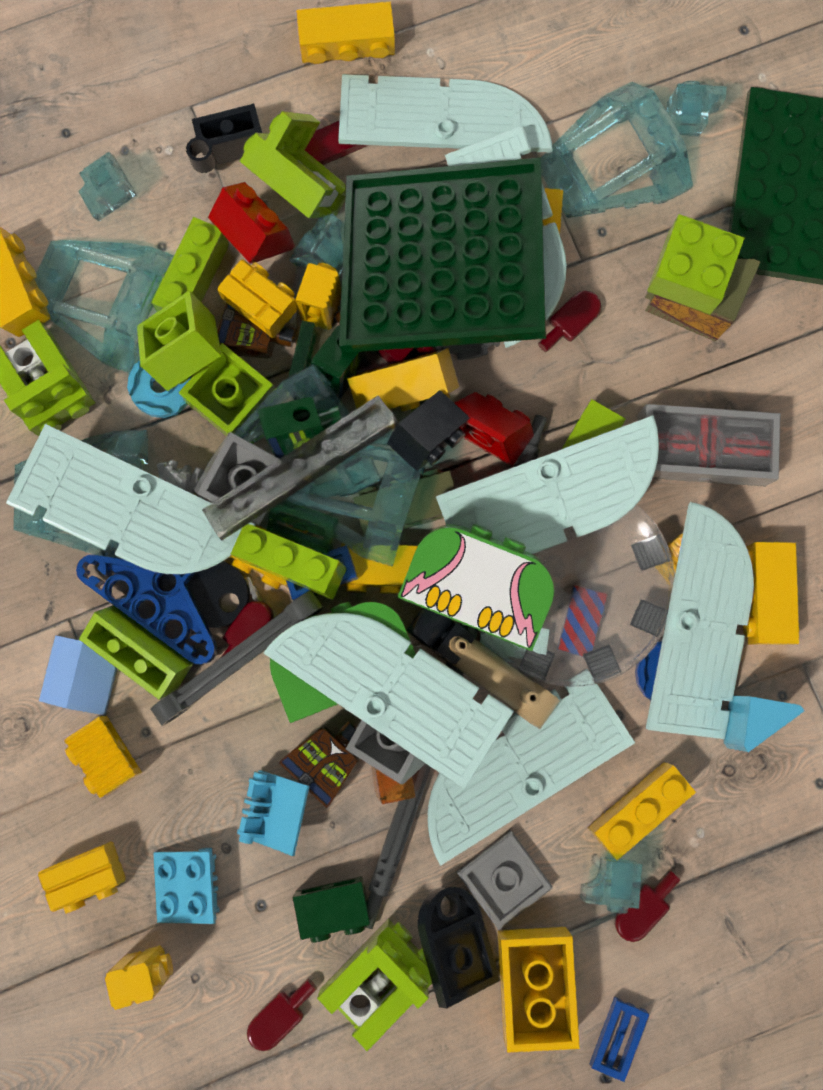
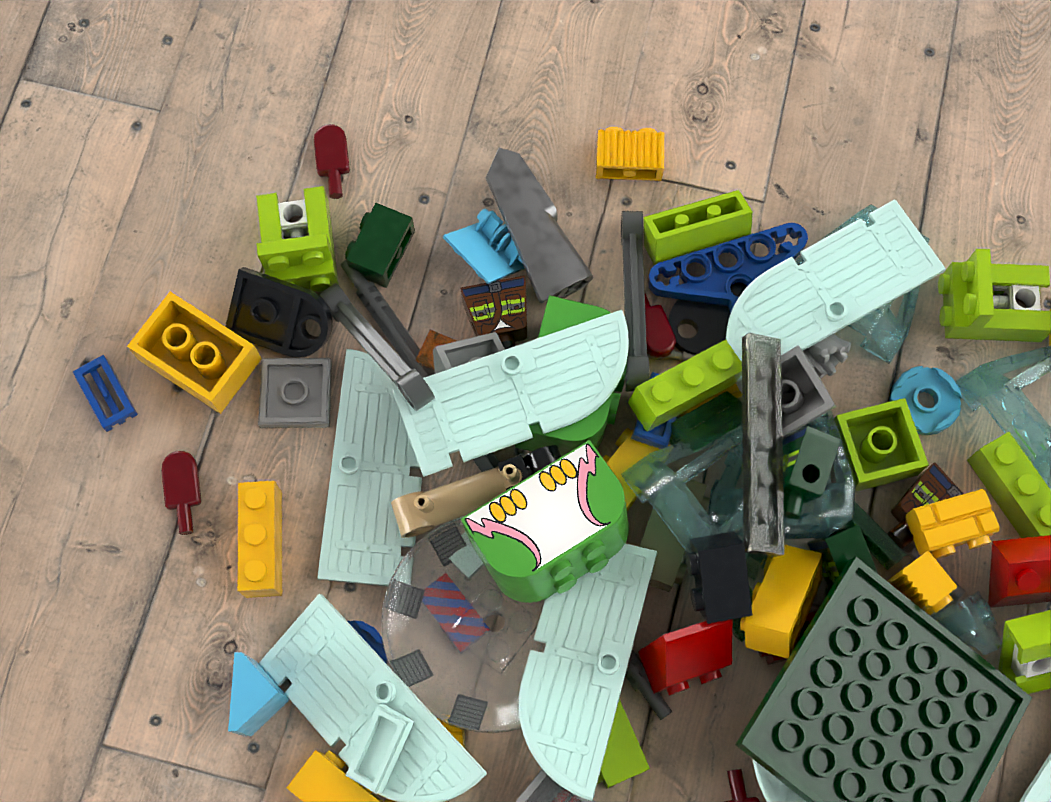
camera: 130 degrees right, 10 degrees down
yellow brick [38,841,126,914] -> none
light blue slope [39,635,117,715] -> none
yellow brick [105,945,173,1010] -> none
lime brick [137,290,221,391] -> none
medium azure hinge [153,848,220,924] -> none
clear light blue brick [580,857,642,913] -> none
none -> dark grey piece [318,283,435,411]
none -> light aqua tile [345,704,414,794]
none -> flat silver panel [486,148,593,303]

